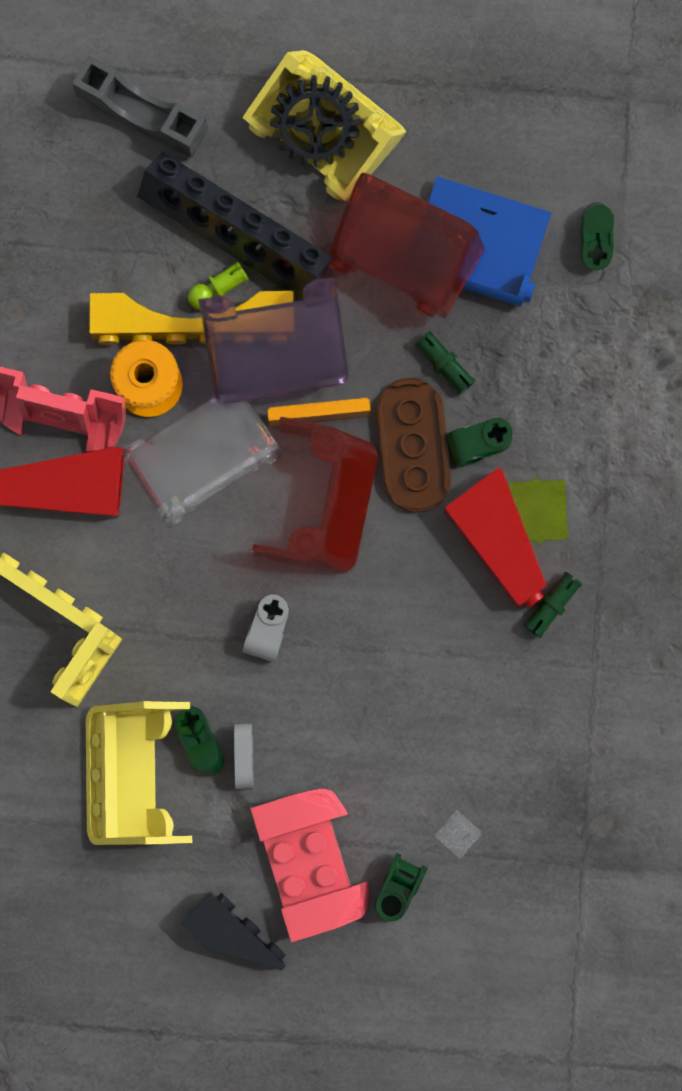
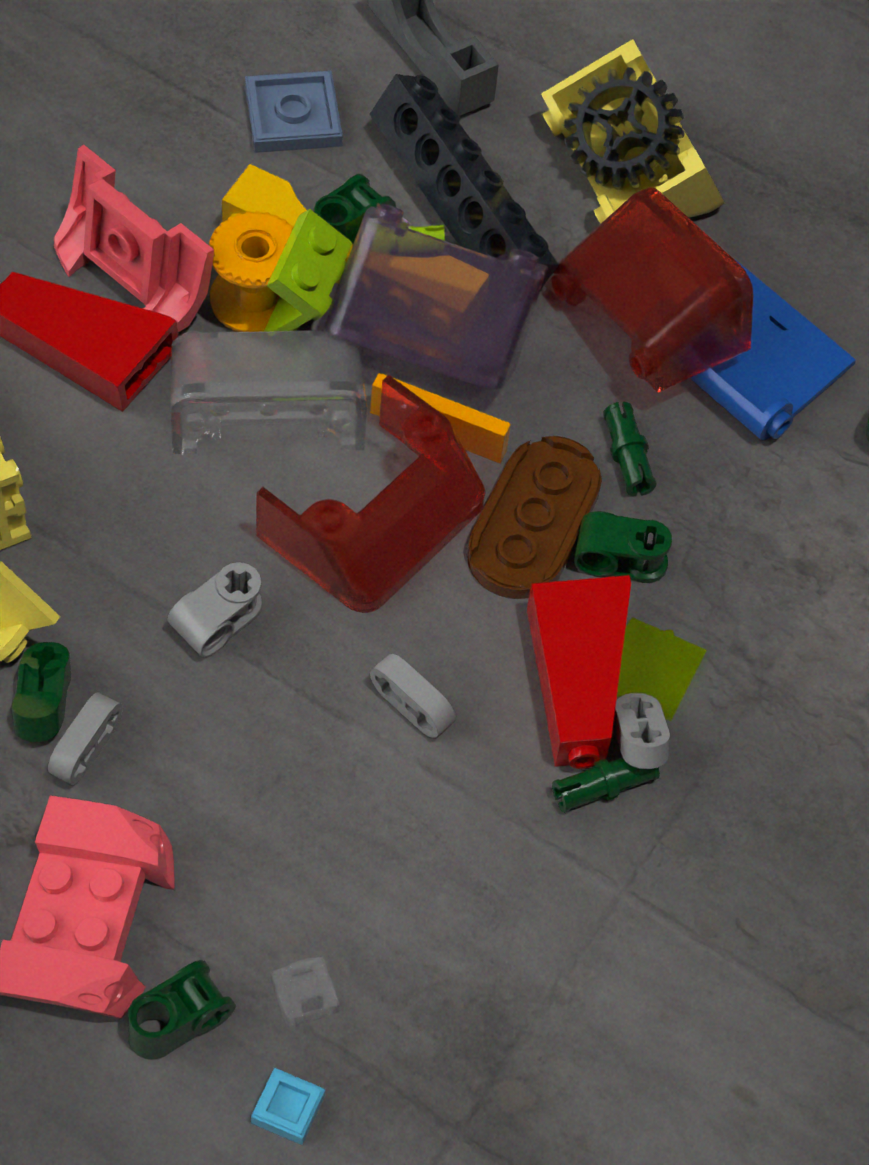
camera: 20 degrees right, 25 degrees down
none -> sand blue tile [245,70,343,153]
none -> medium azure tile [251,1068,325,1145]
none -> lime bracket [263,209,352,341]
none -> dark green piece [314,174,396,245]
none -> light grey beam [370,654,456,738]
none -> light grey beam [614,693,670,769]

